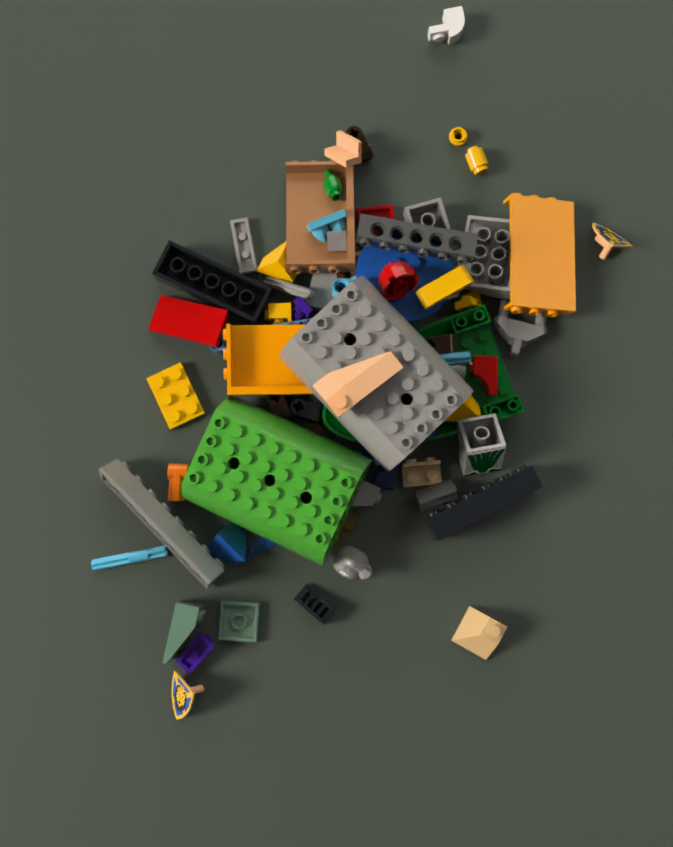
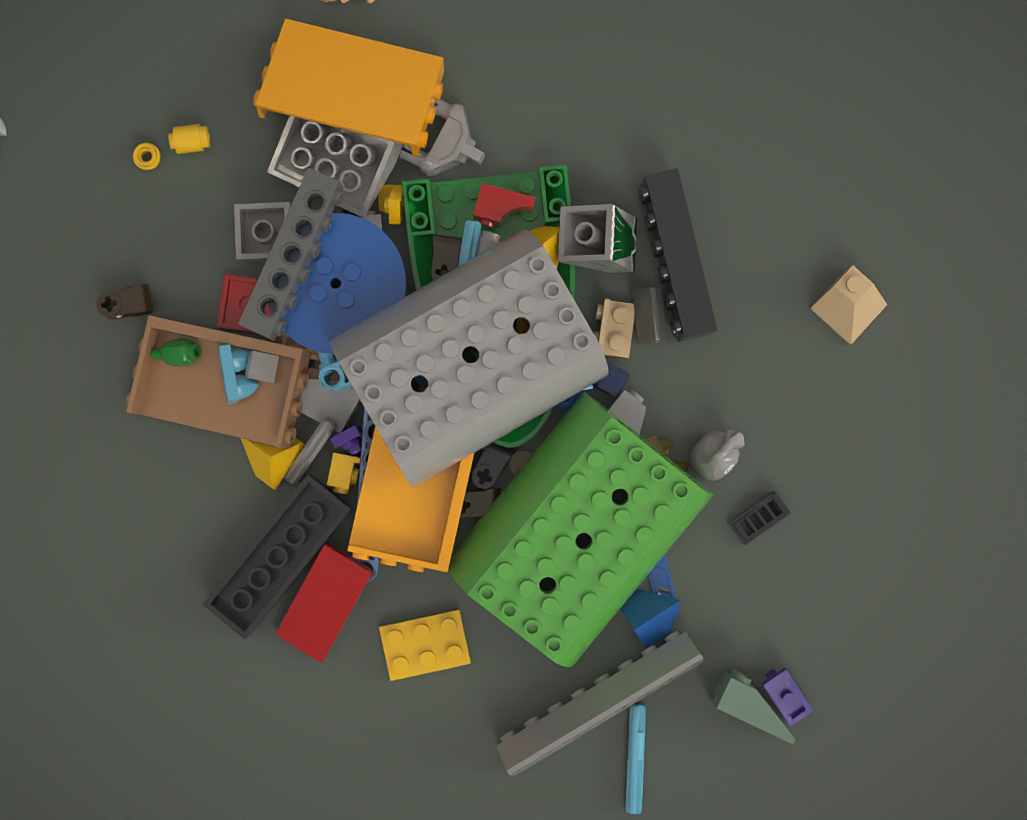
camera: 80 degrees left, 5 degrees up
orange piece [167,463,189,501] -> none
shield [172,670,204,719] -> none
sand green tile [218,600,260,643] -> none
light grey tile [230,217,258,275] -> none
light nougat wedge [312,351,404,418] -> none
light nougat panel [324,130,362,168] -> none
red cylinder [378,262,419,300] -> none
yellow beam [415,265,474,310] -> none

